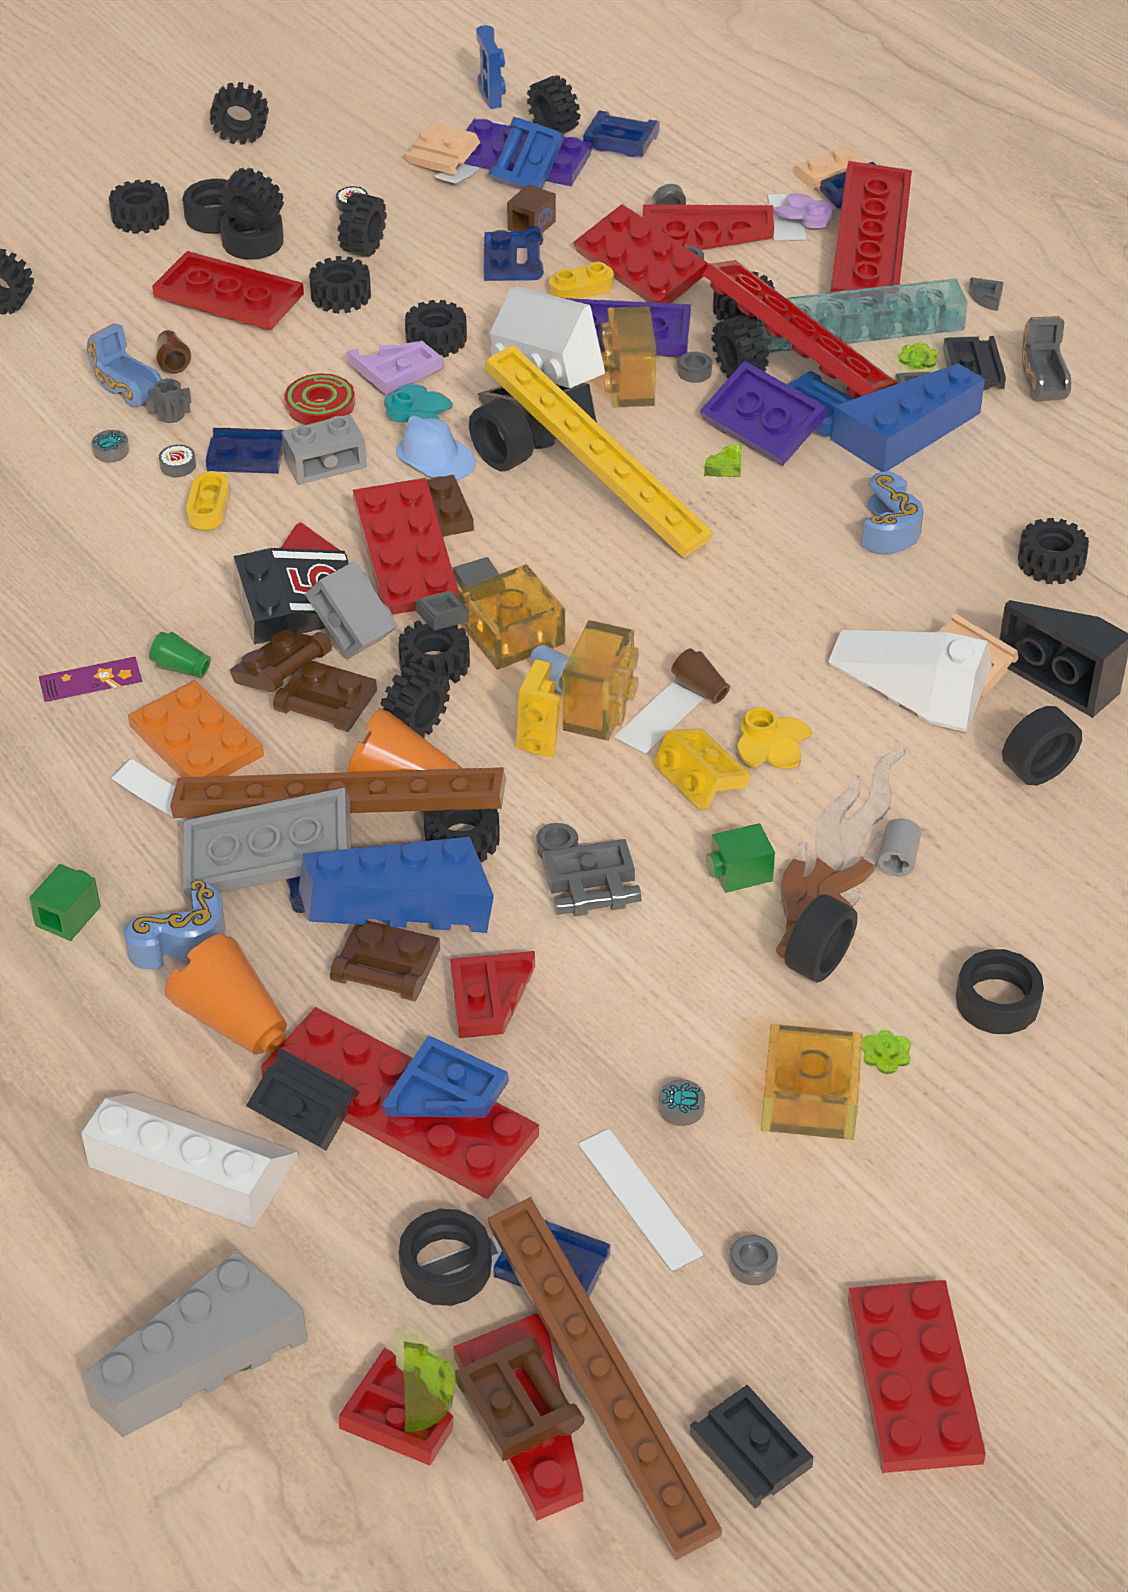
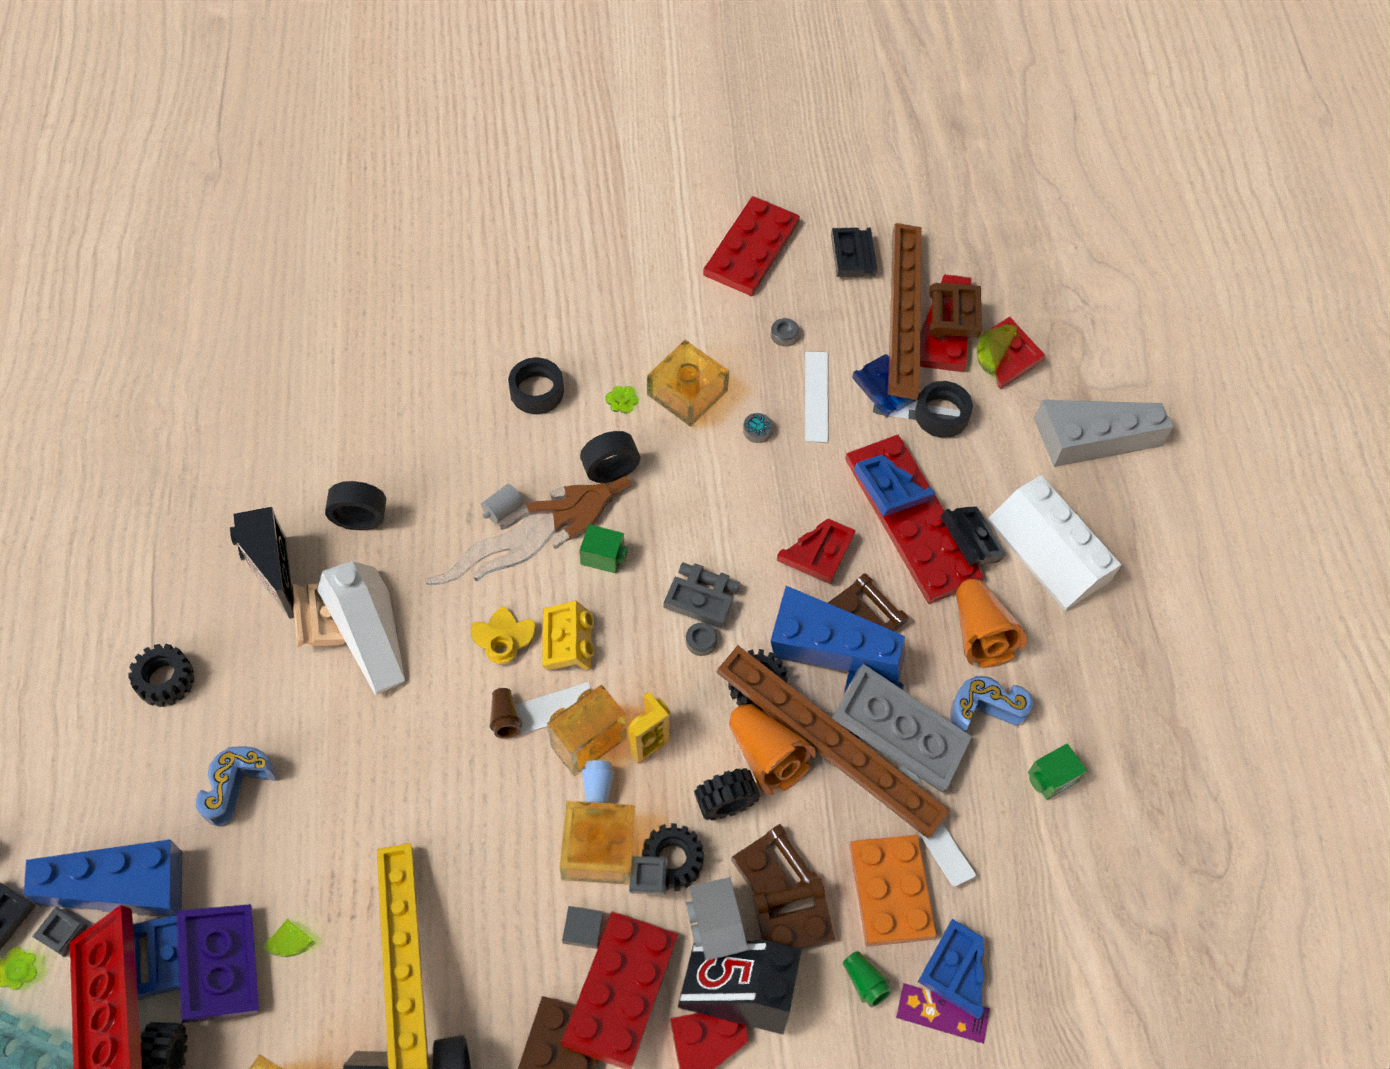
camera: 150 degrees left, 15 degrees up
none -> blue wing [917,919,984,1020]

